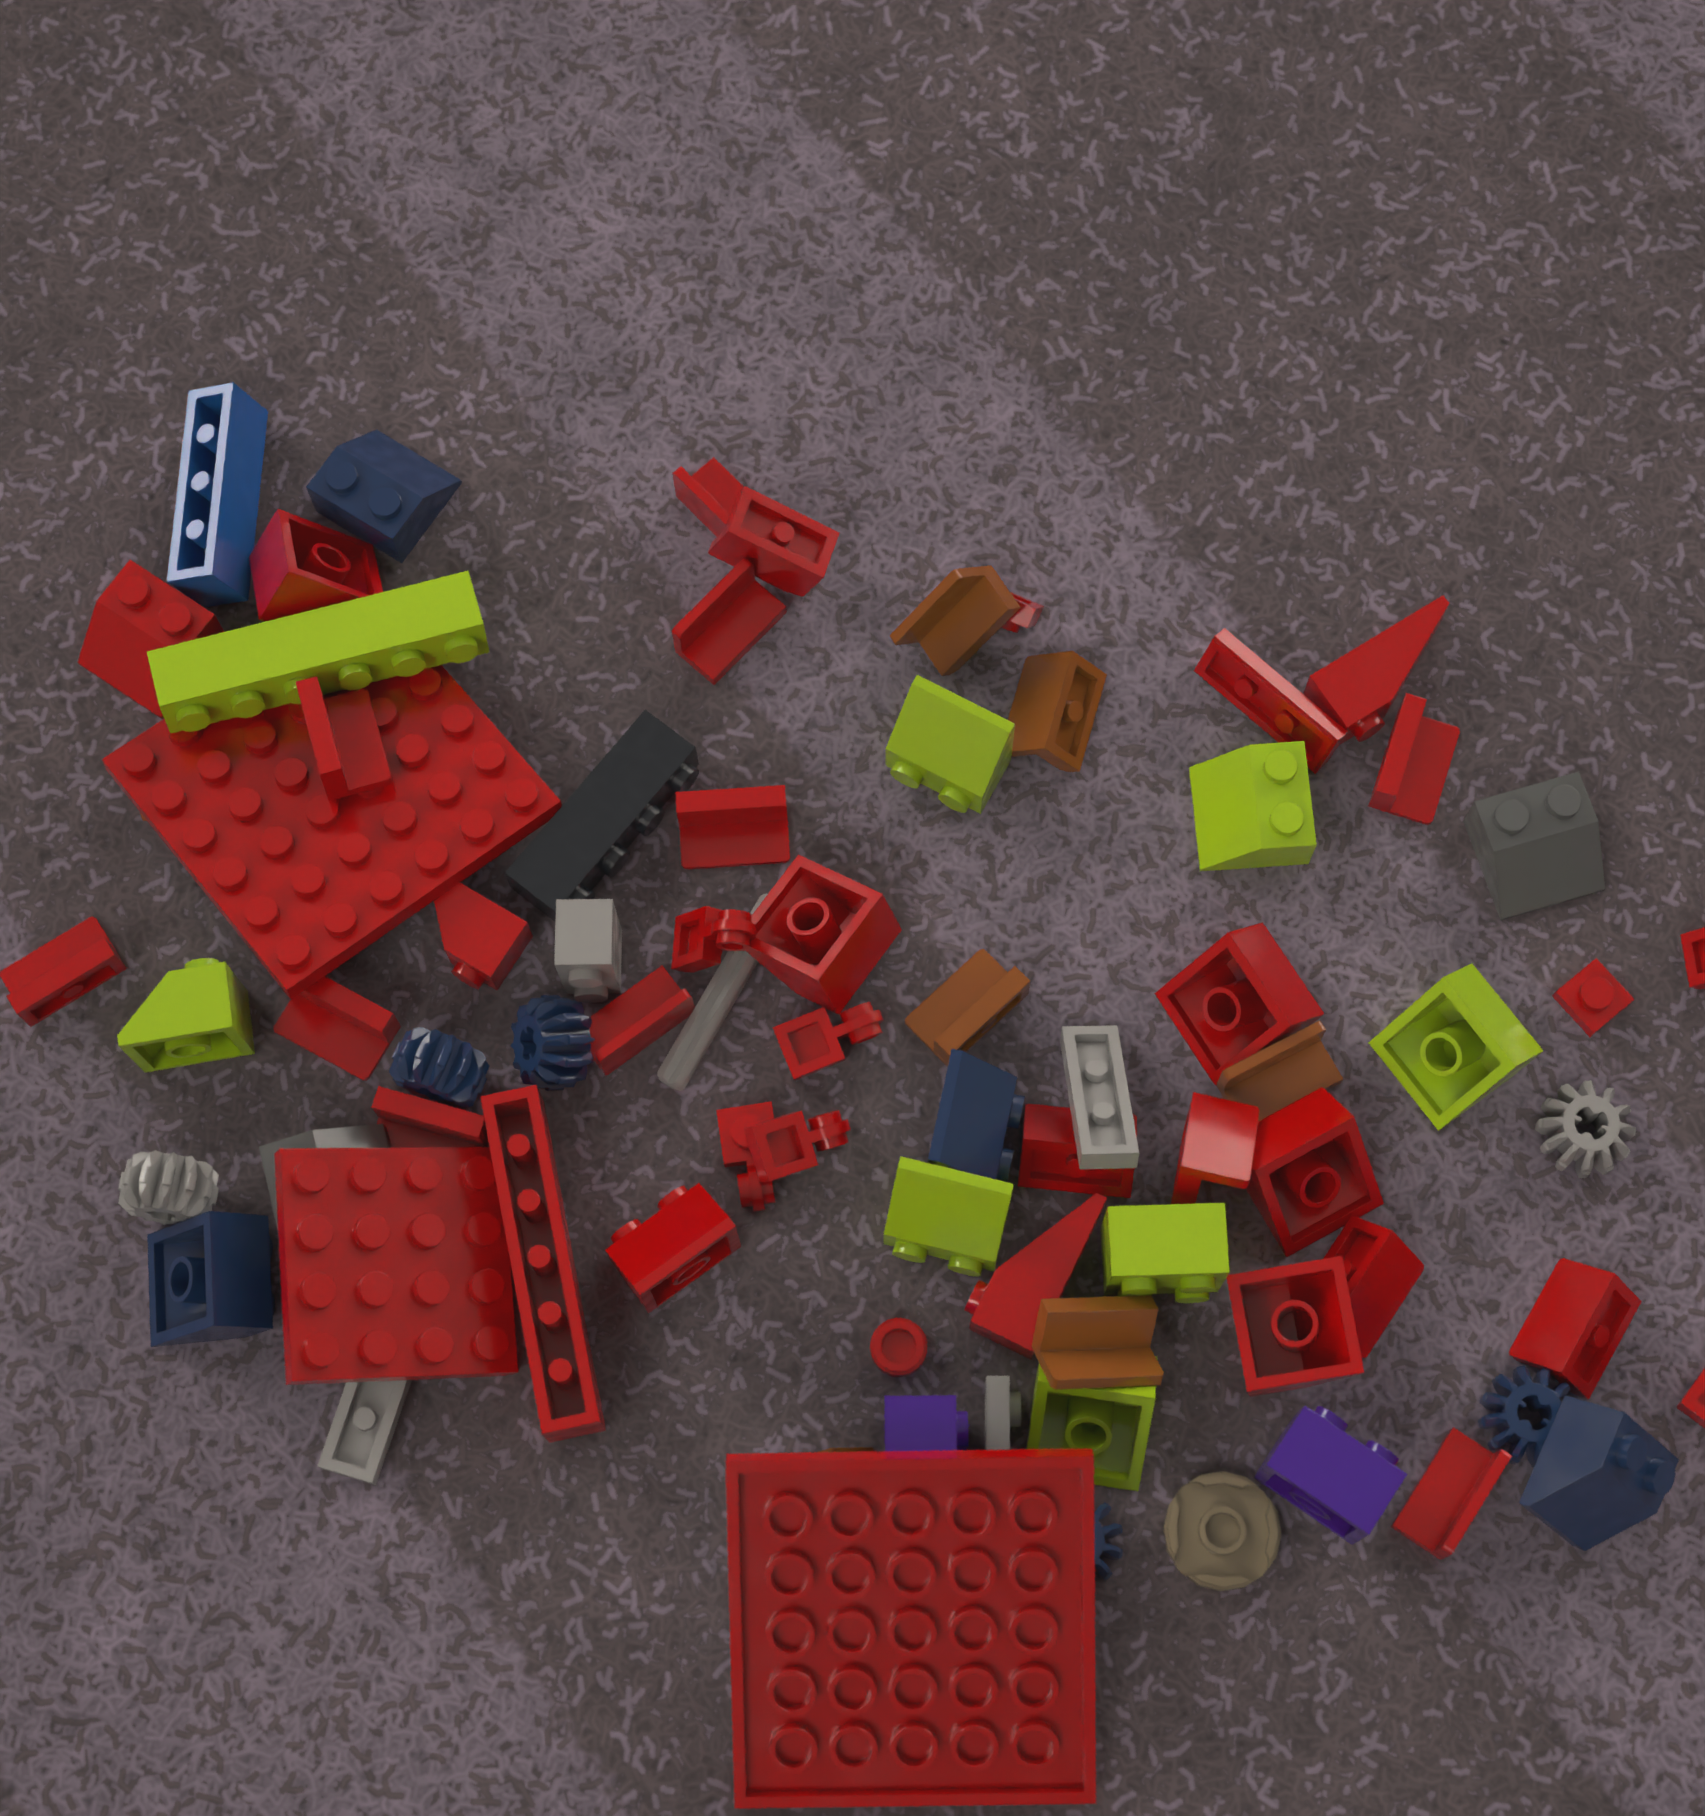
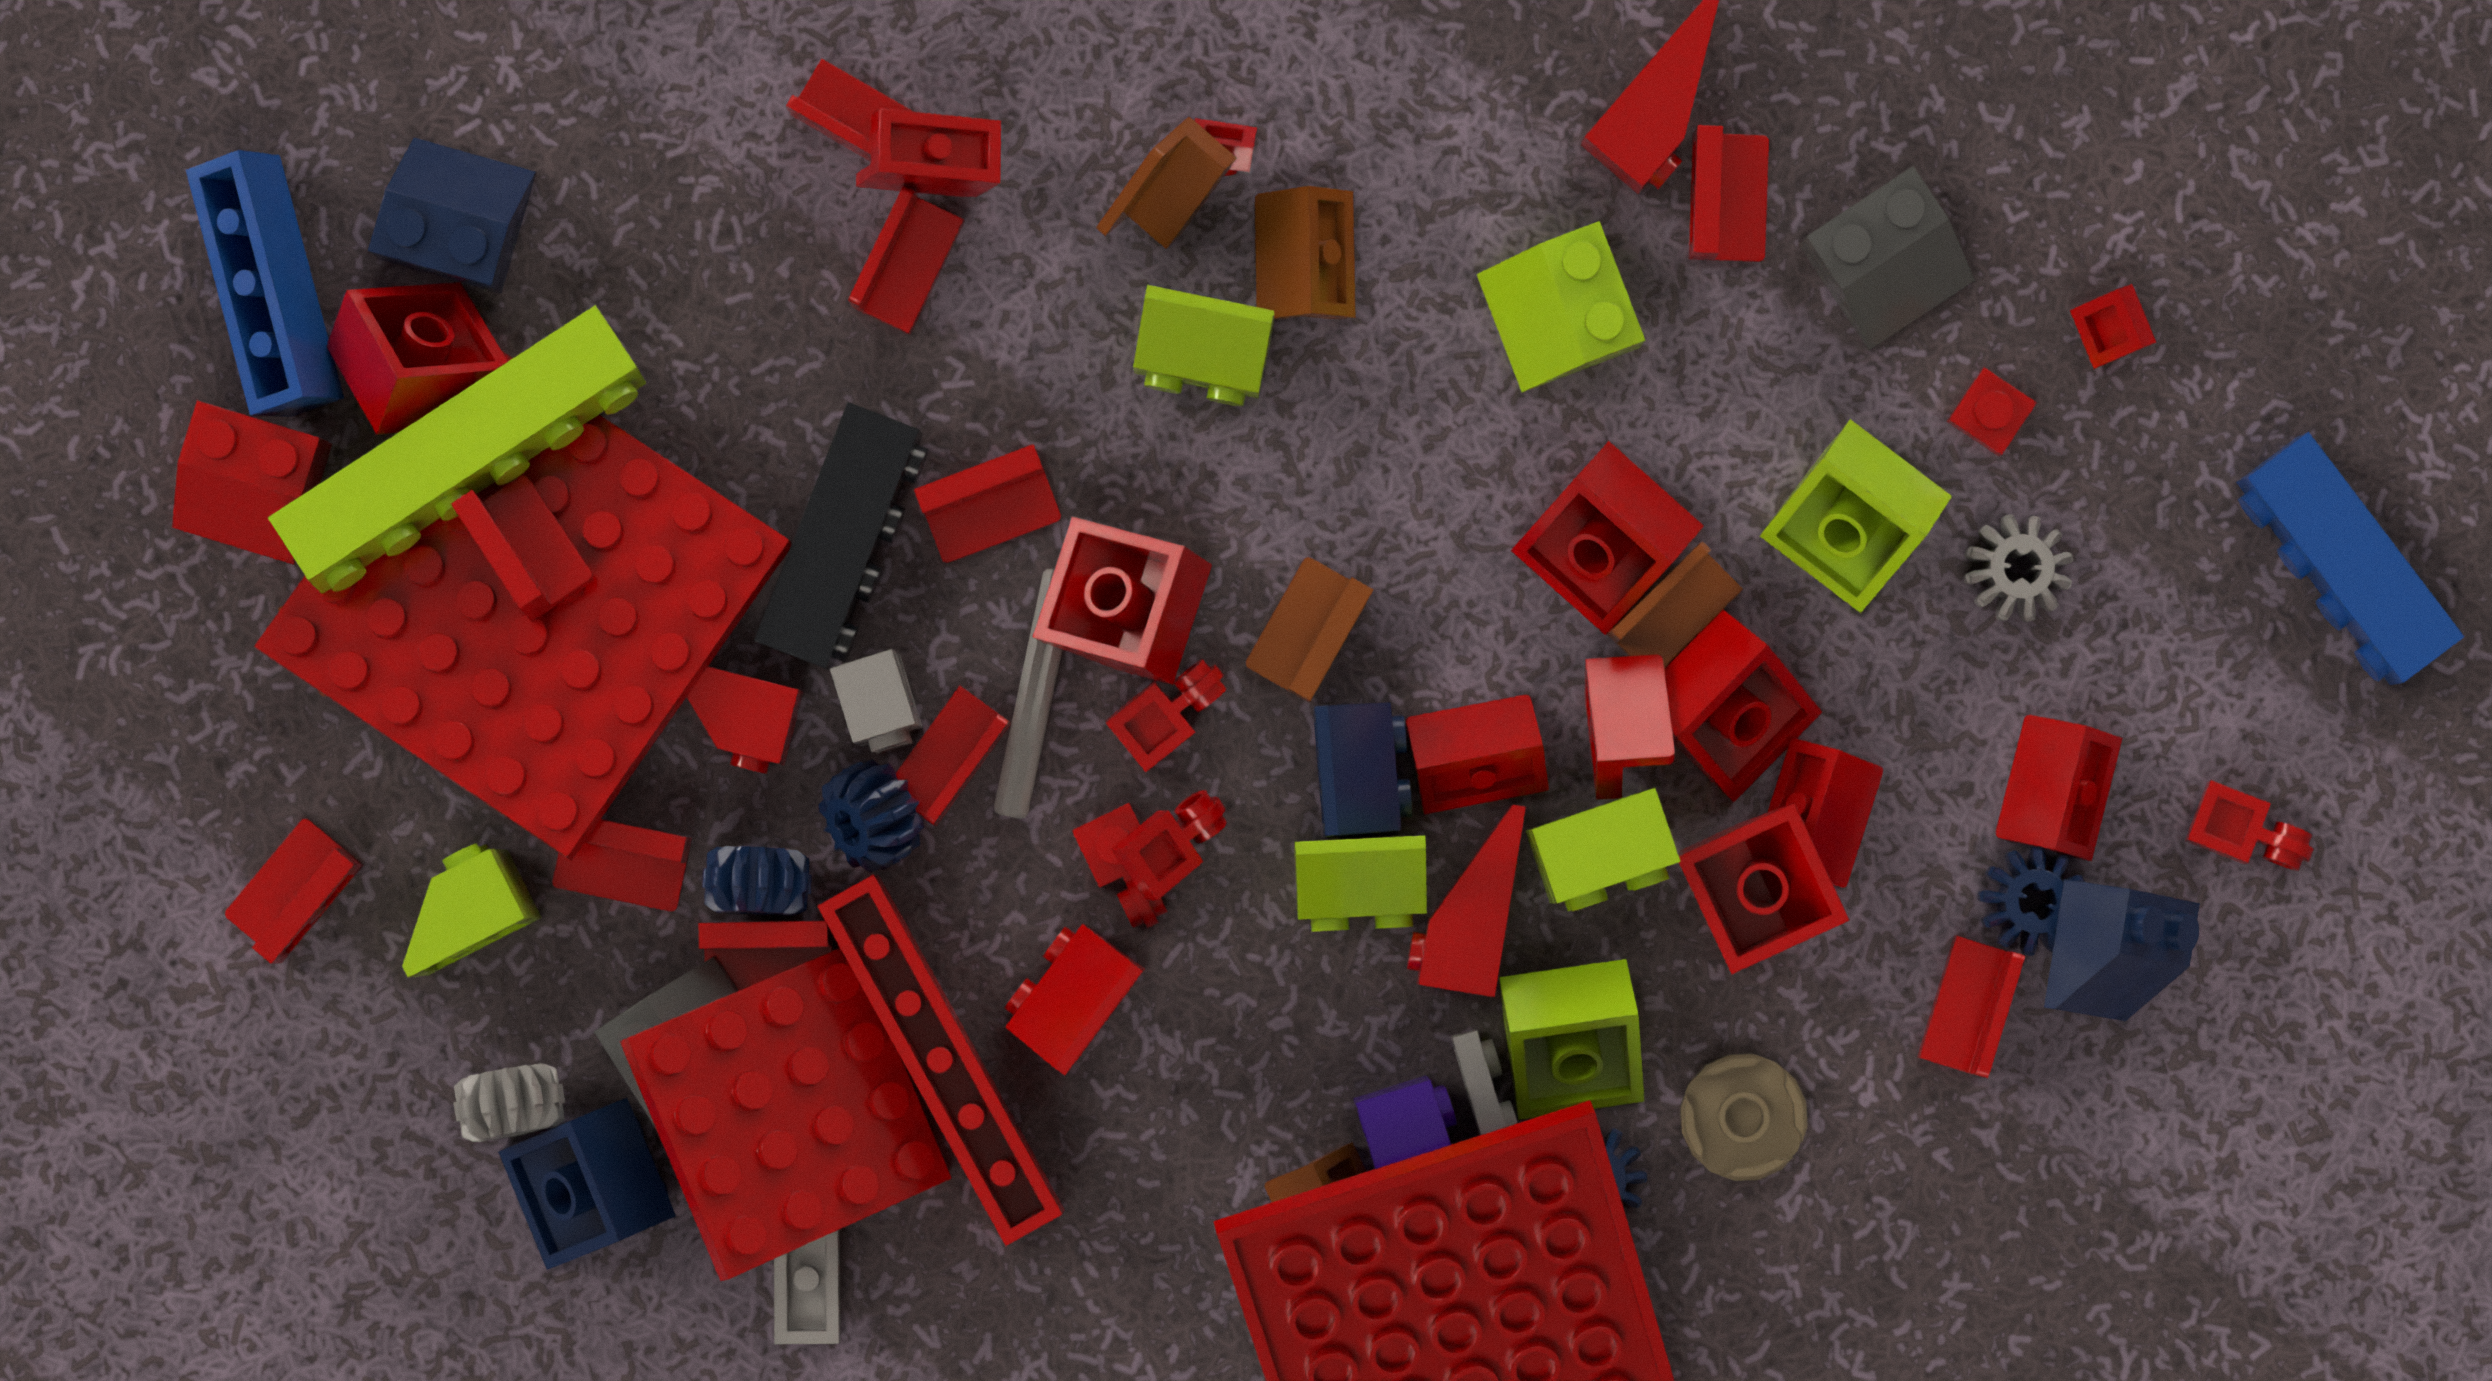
camera: 20 degrees left, 15 degrees up
red plate [671,906,757,973] -> none
red tile [870,1318,927,1377] -> none
dark orange panel [1031,1295,1164,1389] -> none
light grey plate [1060,1025,1139,1169] -> none
red tile [1194,628,1348,774] -> none
dark purple brick [1253,1406,1407,1545] -> none

